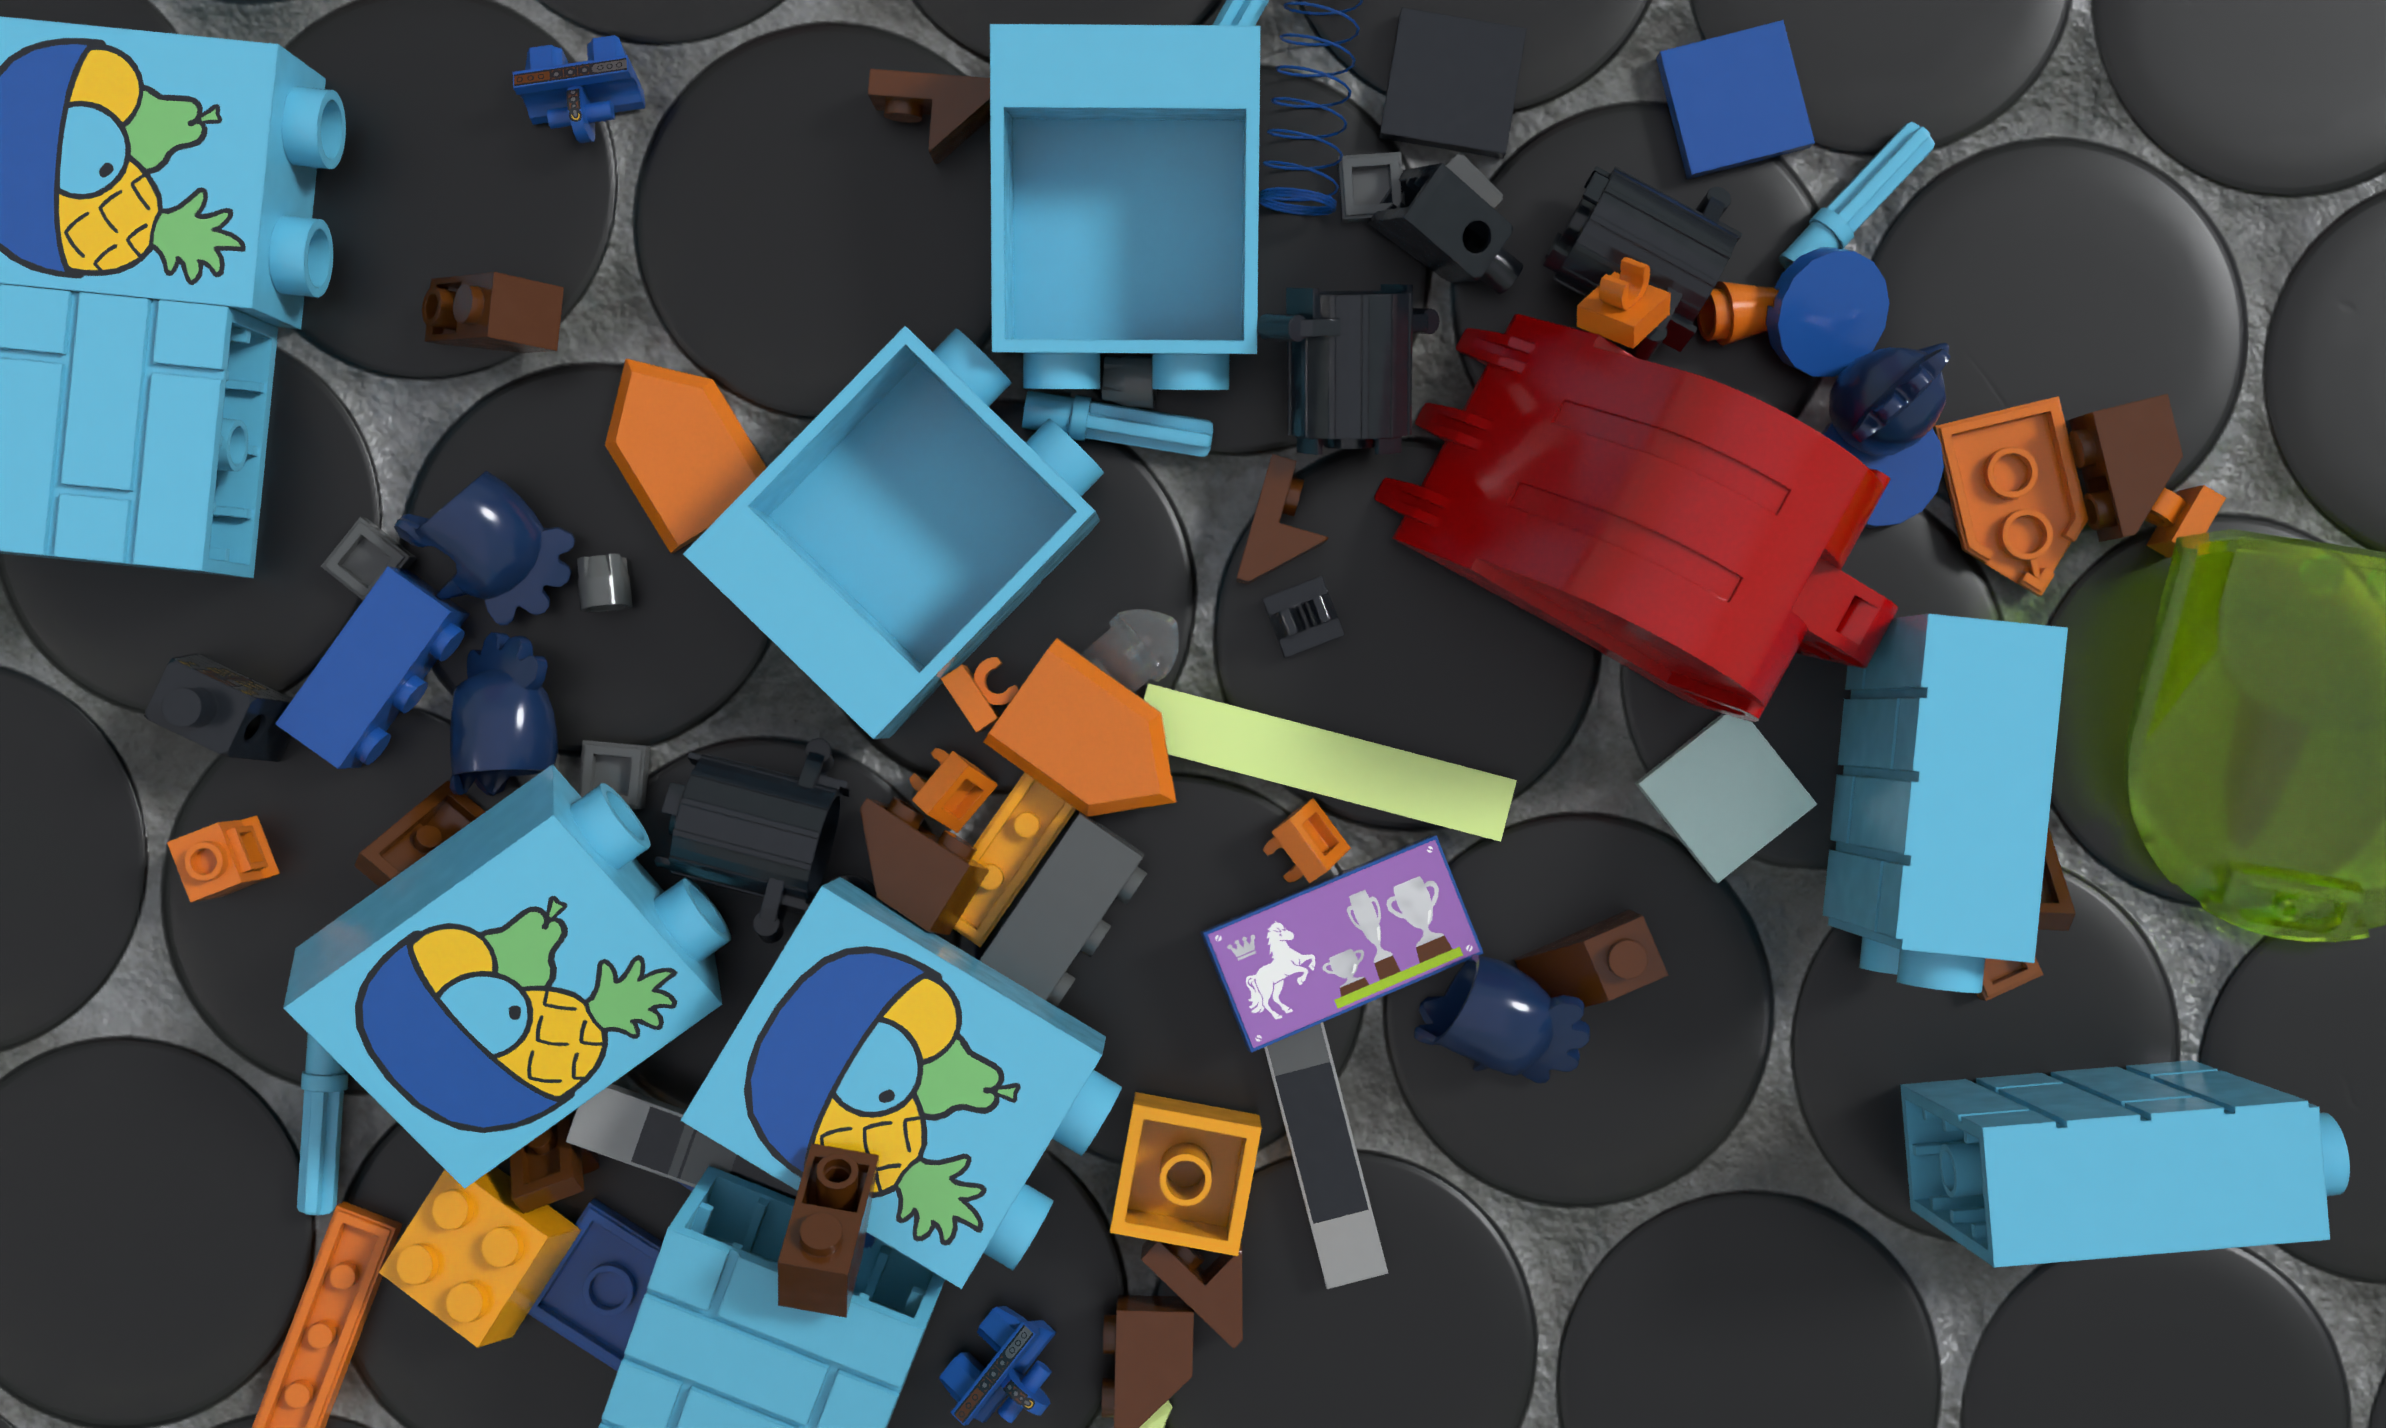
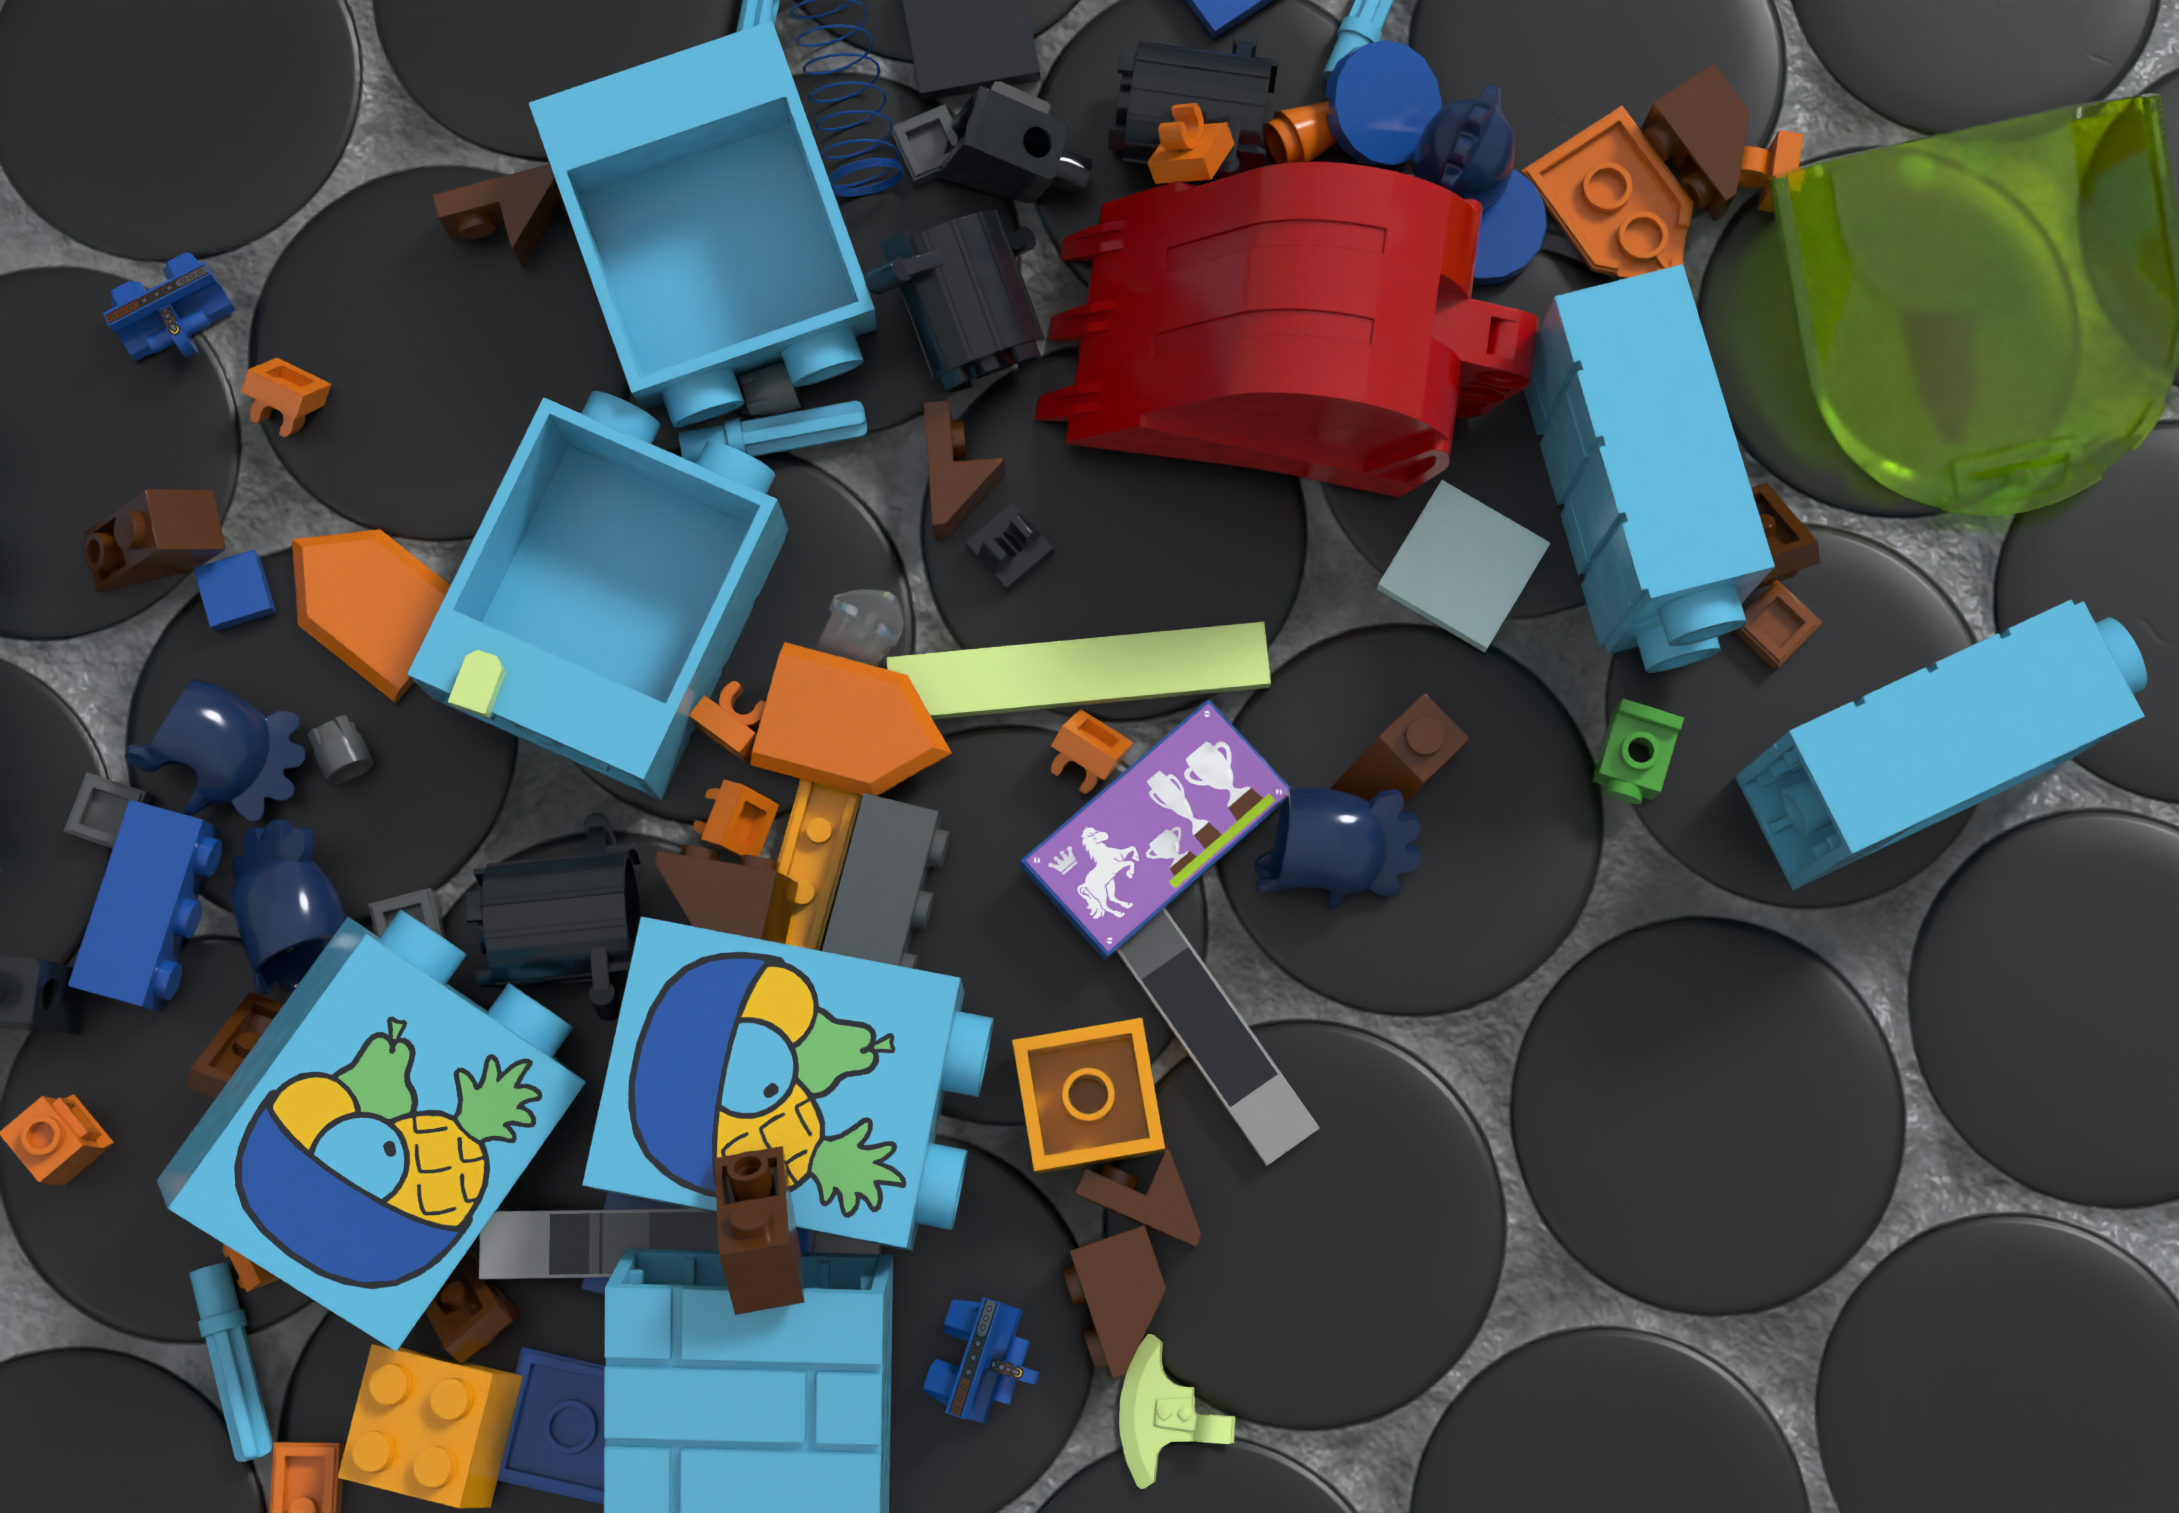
camera: 15 degrees left, 10 degrees down
none -> blue tile [193,550,276,632]
none -> orange tile [241,358,331,438]
none -> yellowish green piece [448,650,506,718]
none -> bright green brick [1591,698,1685,804]

